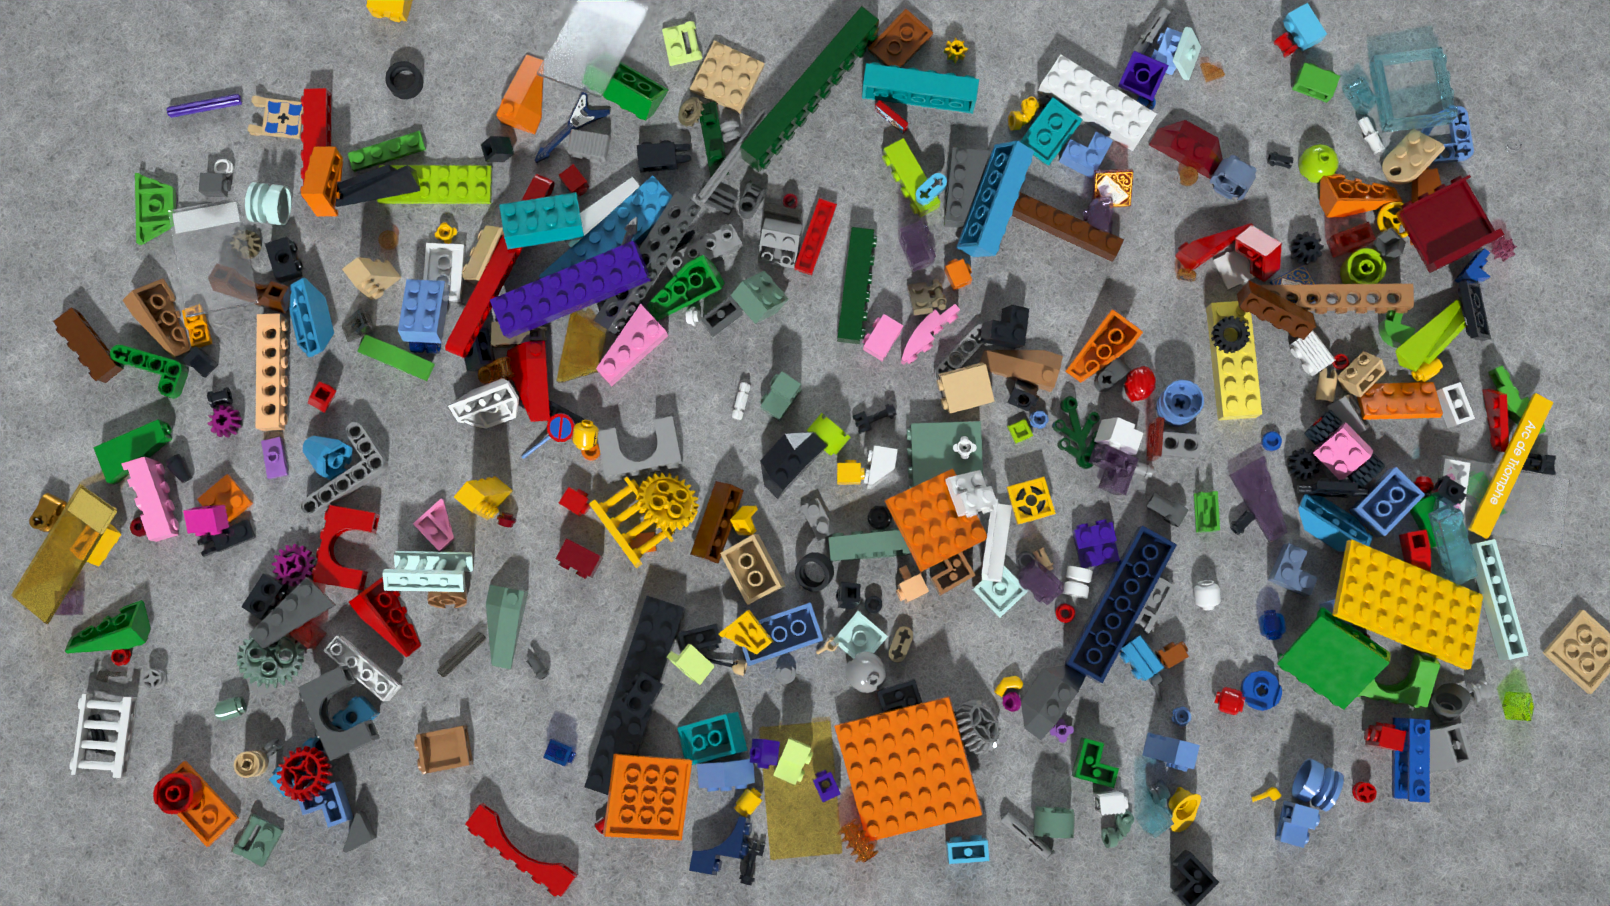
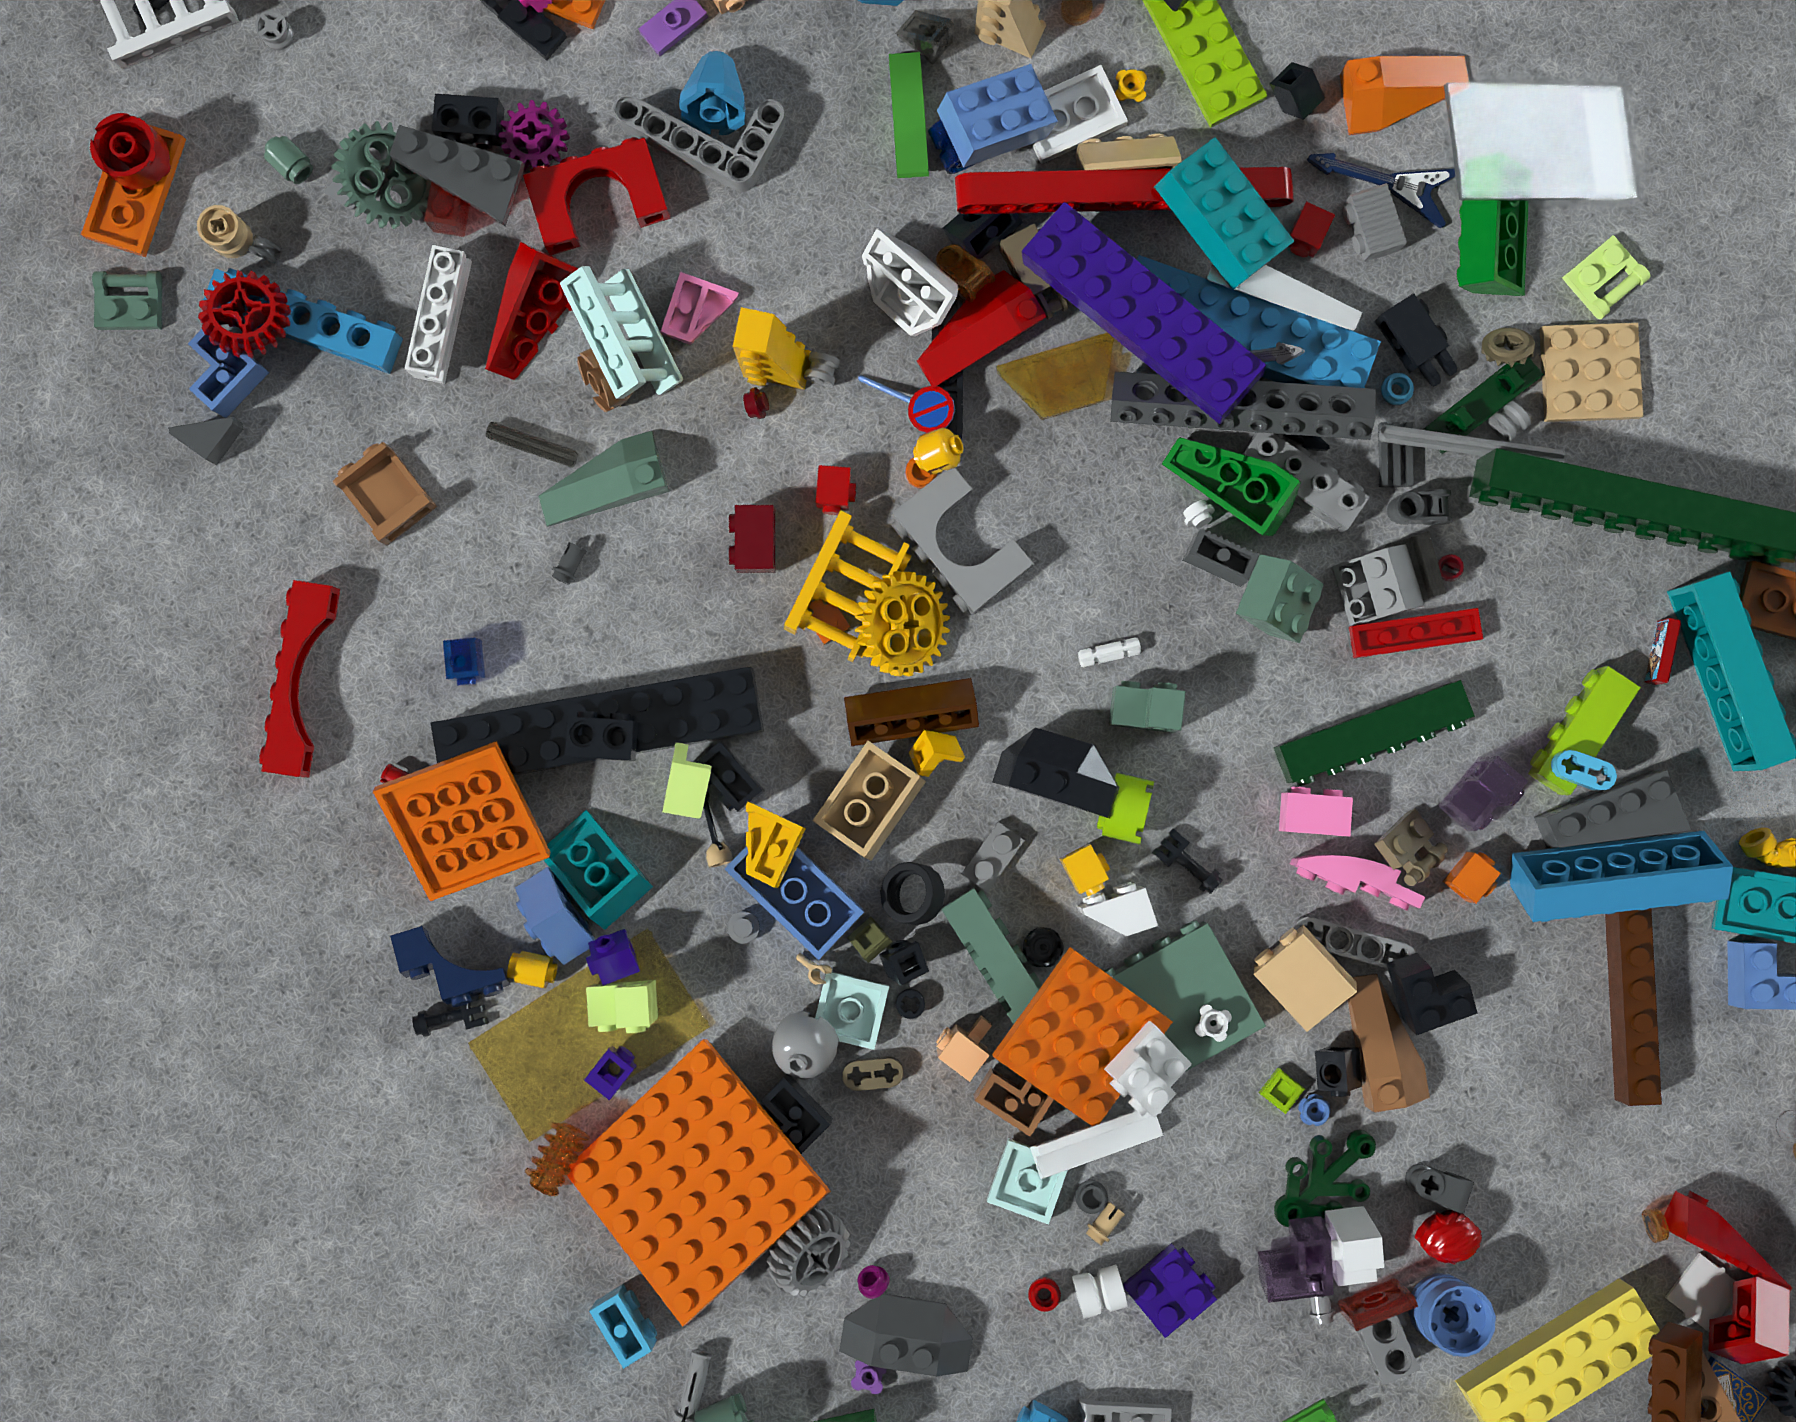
camera: 60 degrees right, 5 degrees up
dark grey arch [298,665,380,761] -> none
red brick [308,381,337,413] -> none
bright pink wedge [596,304,668,387] -> none
yellow arm [994,676,1023,697] -> none
yellow piece [1006,476,1056,525] -> none
clear purple brick [1018,558,1064,605] -> none
dark blue brick [1064,525,1177,683] -> none
orange wedge [1066,309,1143,383] -> none
clear purple cylinder [1083,196,1114,233] -> none
tile [1092,168,1134,208] -> none
dark grey piece [1146,492,1189,527] -> none
black tyre [1211,316,1250,353] -> none
none -> light grey wheel [803,352,840,387]
none -> olive tile [847,916,893,963]
none -> medium azure plate [1381,373,1414,405]

